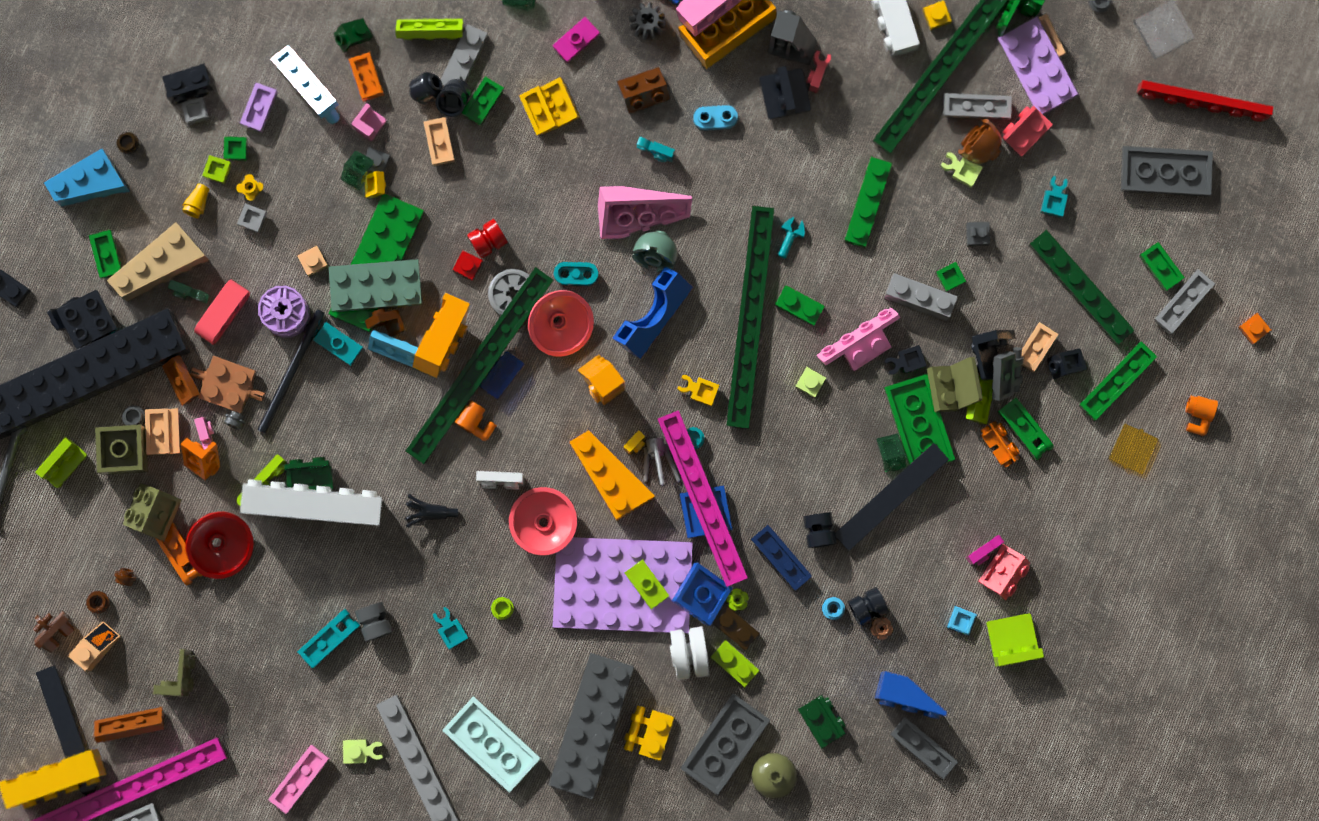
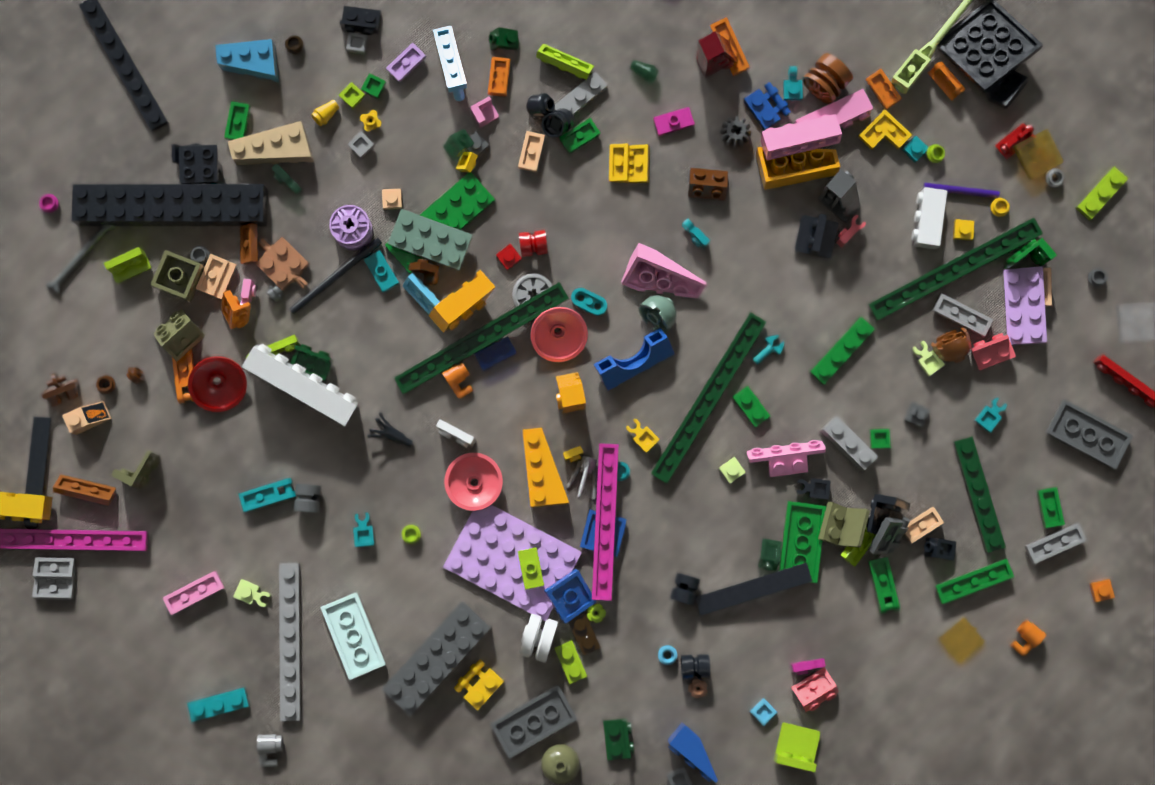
camera: 25 degrees right, 0 degrees up
coral beam [194,279,250,345] -> none
medium azure plate [693,105,738,130] -> none
dark blue plate [751,525,812,591] -> none
orange hinge [980,421,1020,468] -> none

